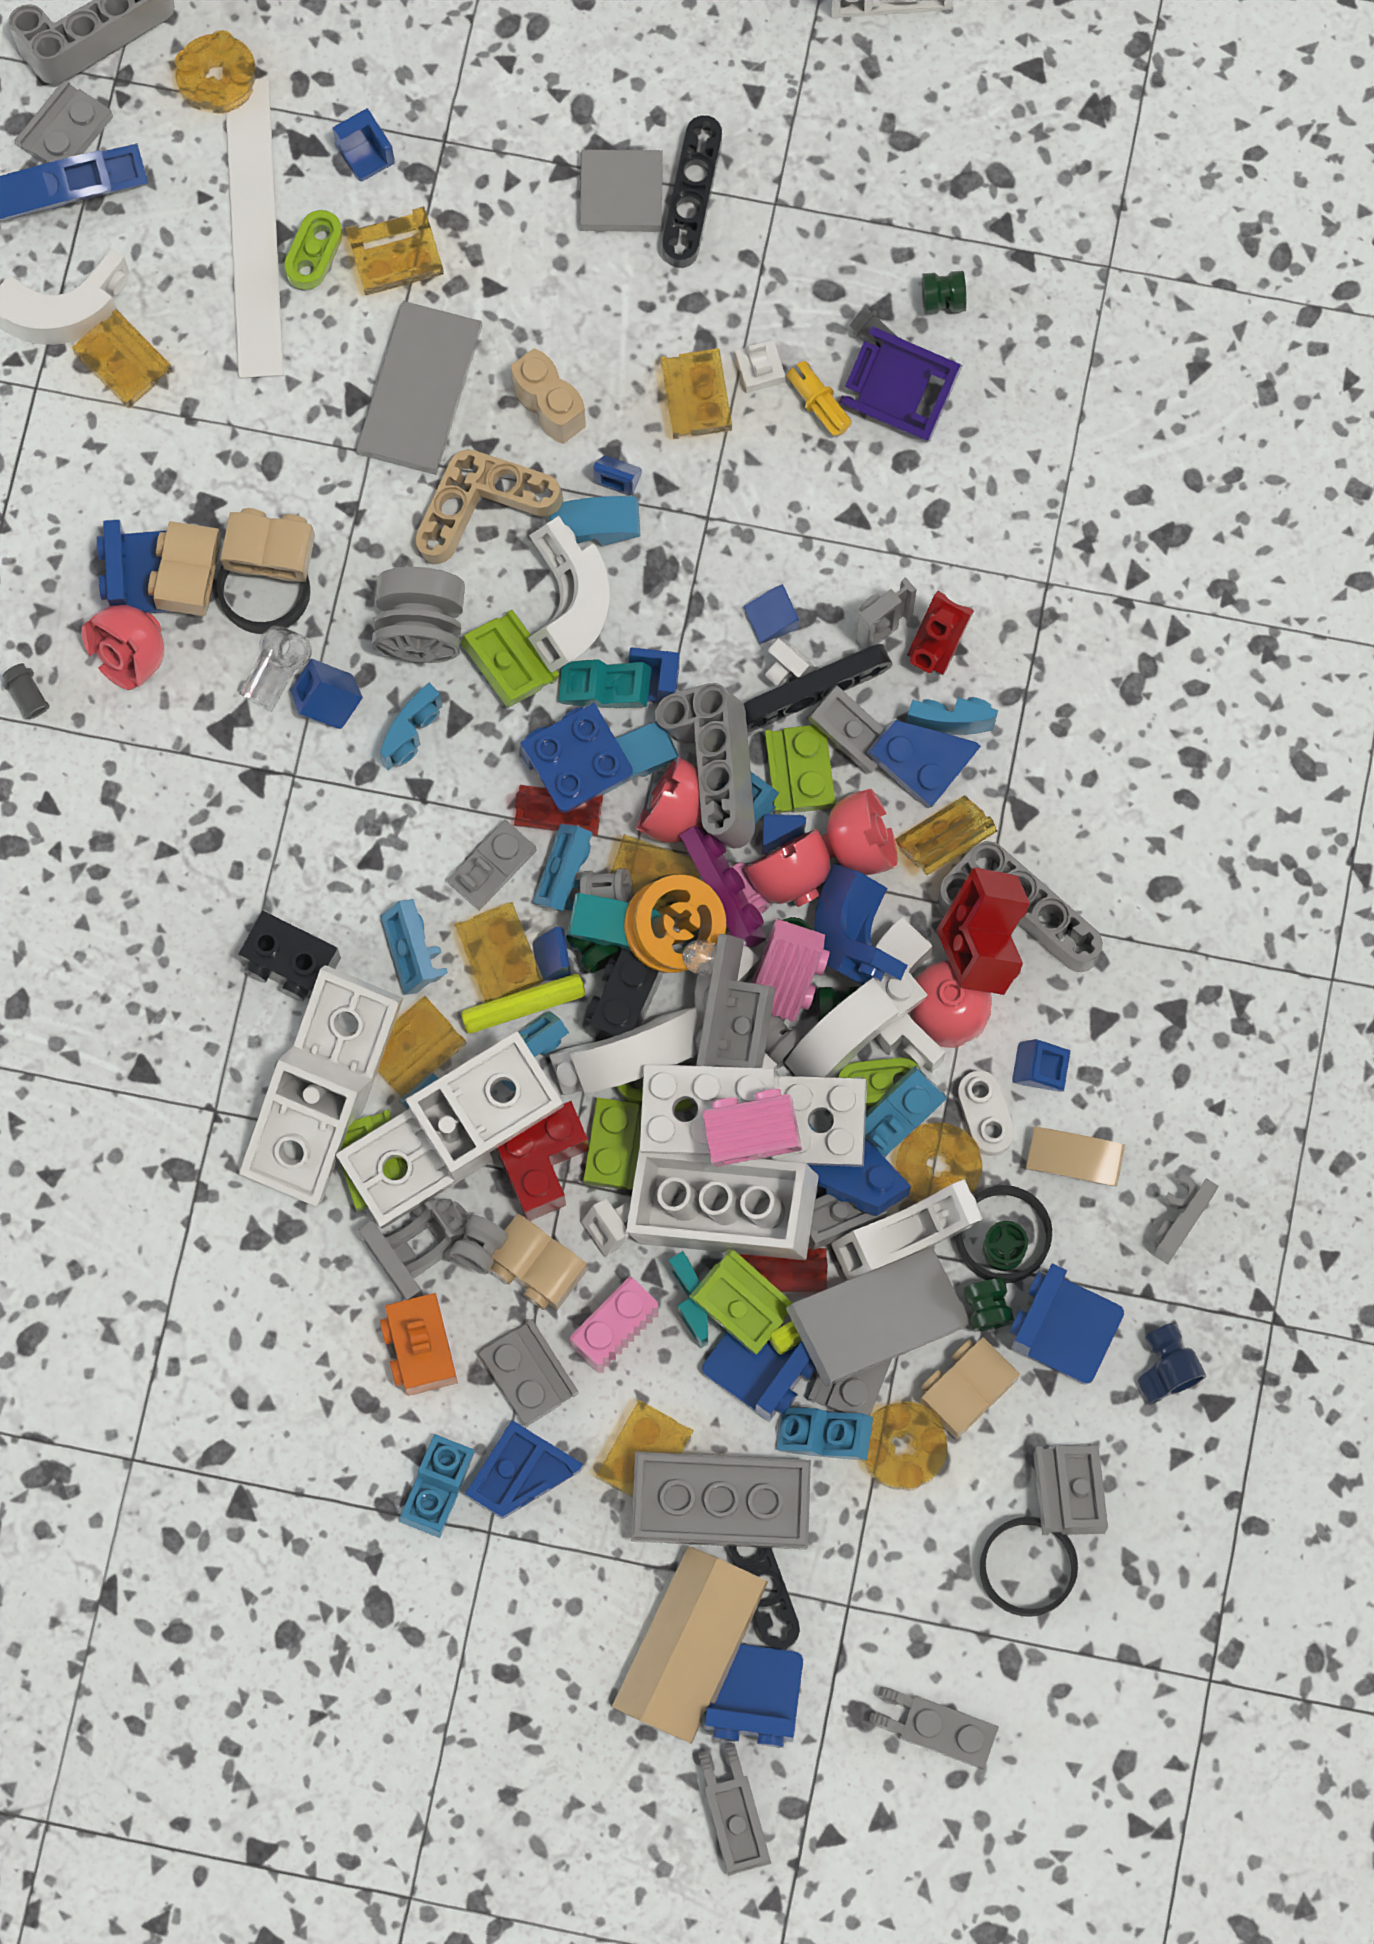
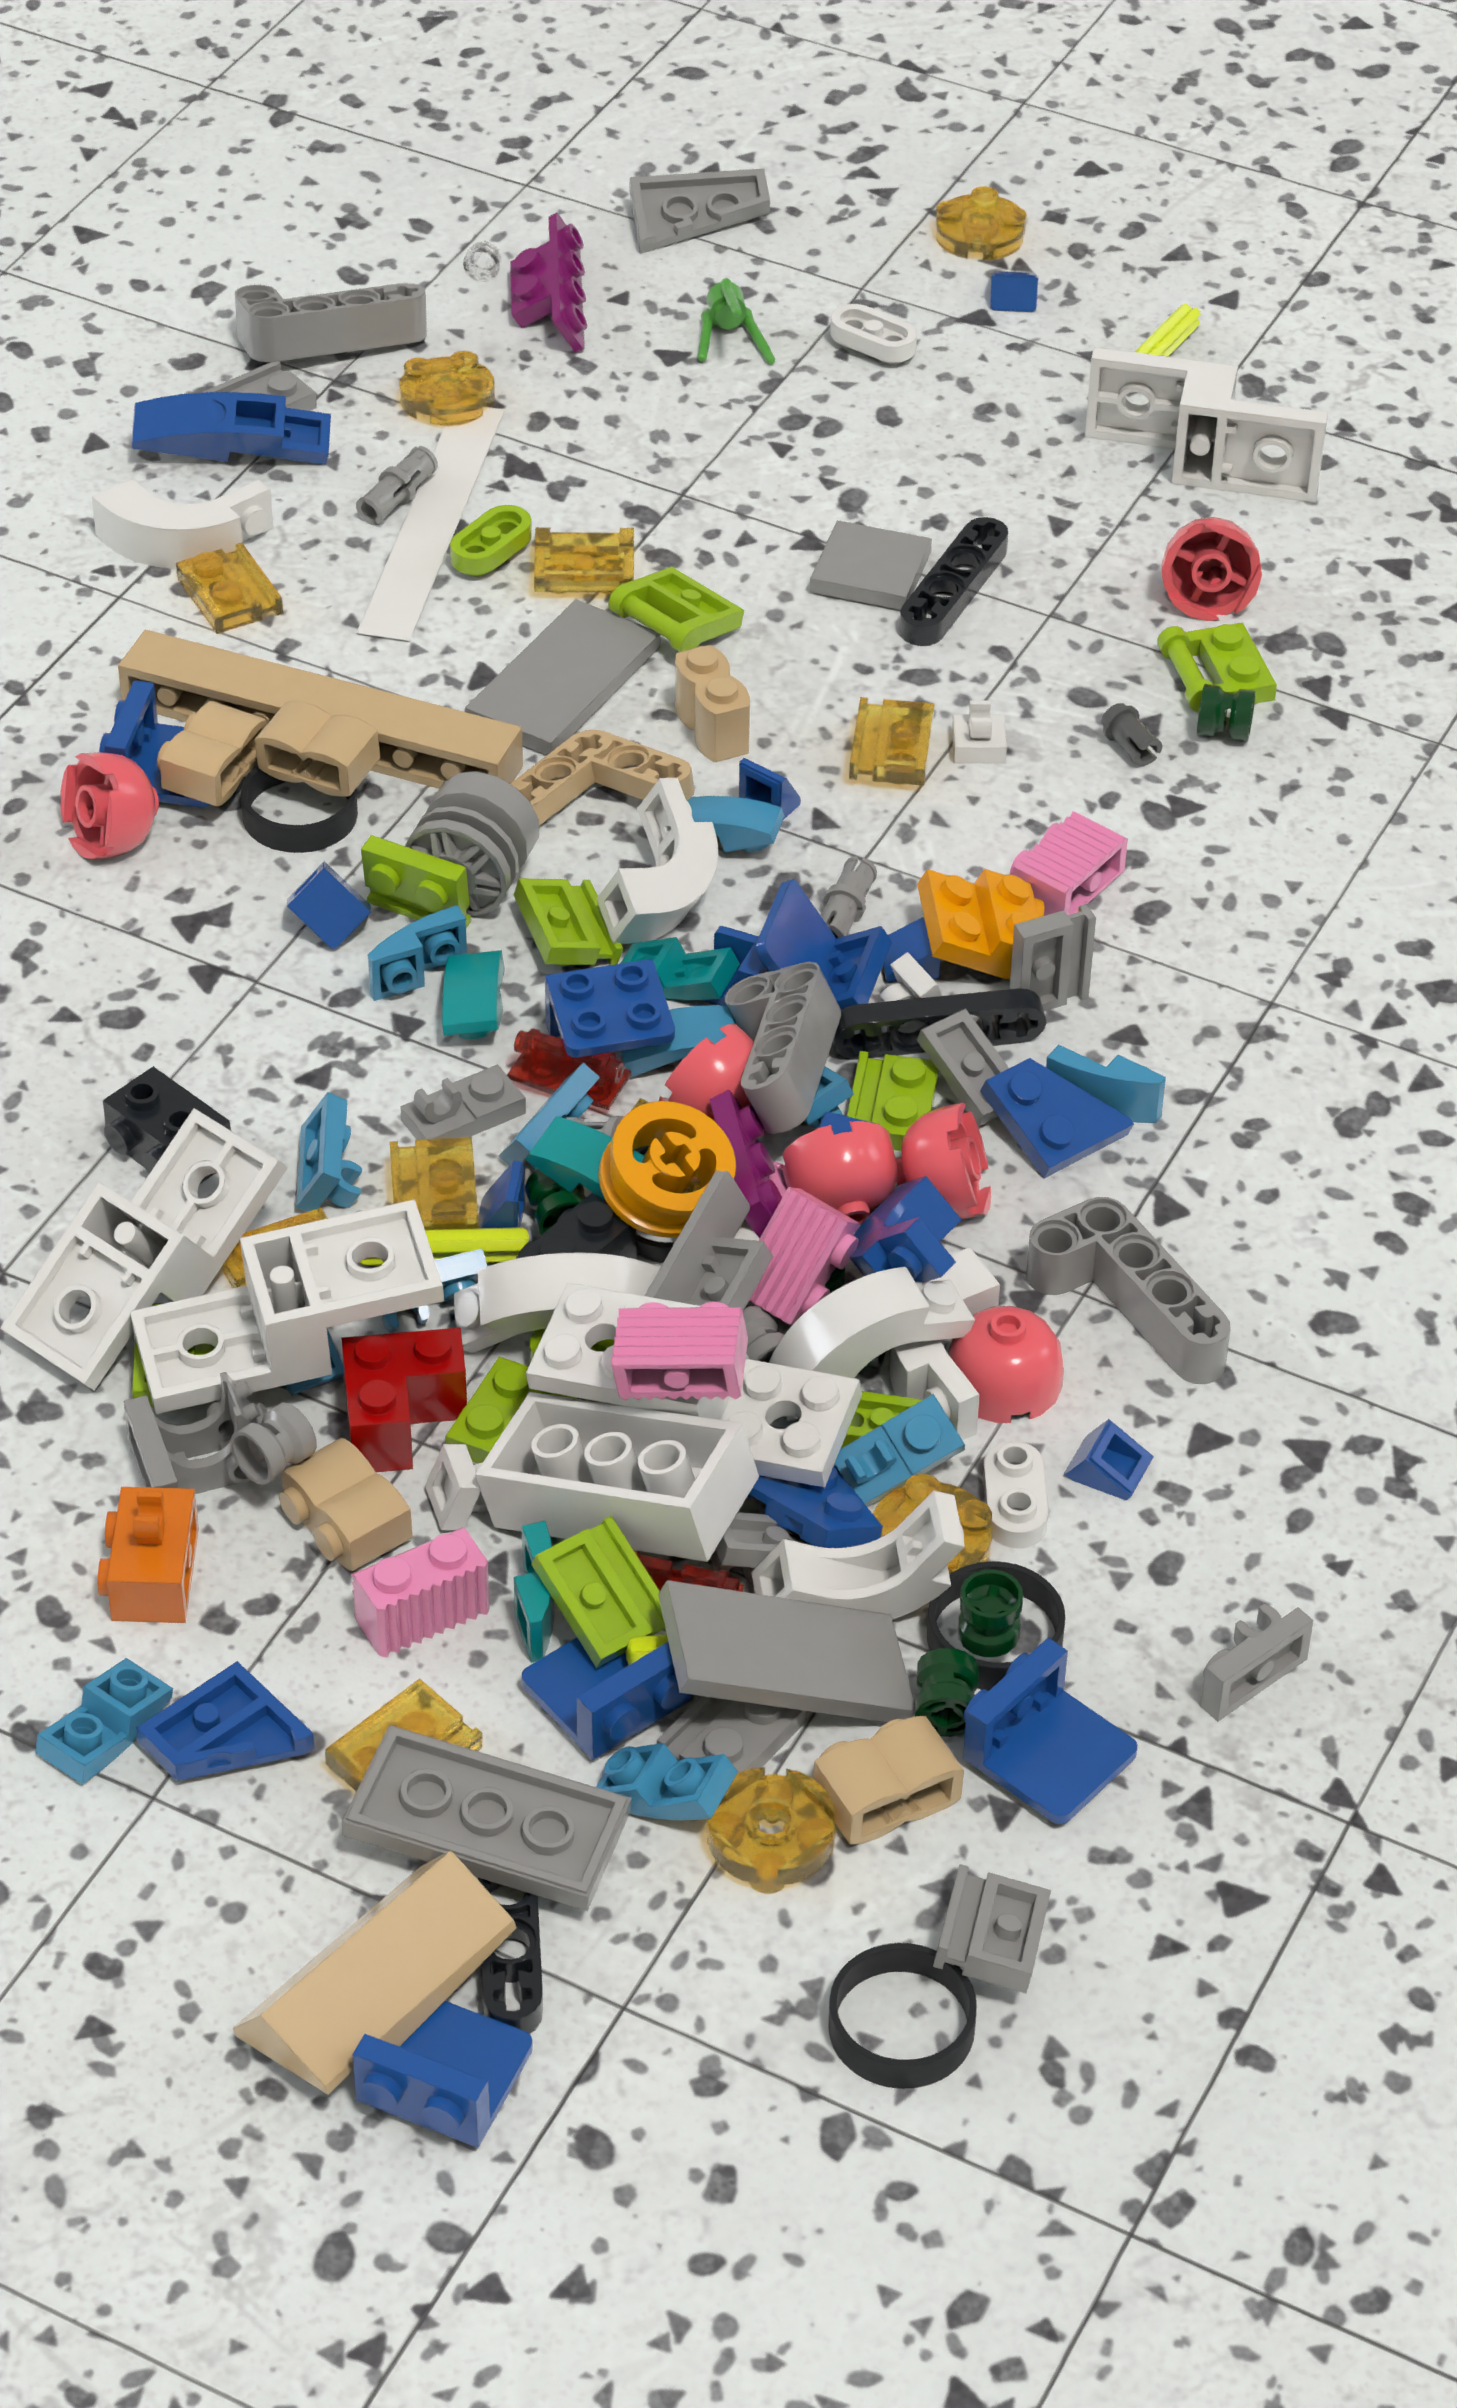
camera: 15 degrees right, 30 degrees down
clear piece [239,626,312,712] -> none
blue panel [332,108,395,182] -> none
light grey plate [478,1319,579,1428] -> none
clear hinge [682,940,716,976] -> none
light grey hinge [698,1743,771,1876] -> none
yellow axle [786,361,852,437] -> none
dark purple container [839,326,963,441] -> none
light grey hinge [868,1687,999,1770] -> none
clear yellow plate [895,795,998,876] -> none
red hips [907,591,975,675] -> none
red brick [936,867,1030,995] -> none
tan slope [1026,1126,1125,1187] -> none
dark blue piece [1137,1323,1207,1405] -> none
none -> tan brick [118,629,523,789]
none -> light grey pin [356,446,438,525]
none -> lime plate [361,835,471,928]
none -> teal slope [442,950,505,1039]
none -> lime plate [608,567,744,652]
none -> blue bracket [756,879,892,1010]
none -> light grey pin [821,856,877,939]
none -> light orange plate [917,868,1045,980]
none -> bright pink brick [1010,811,1128,916]
none -> lime plate [1157,622,1277,712]
none -> coral cylinder [1161,517,1262,621]

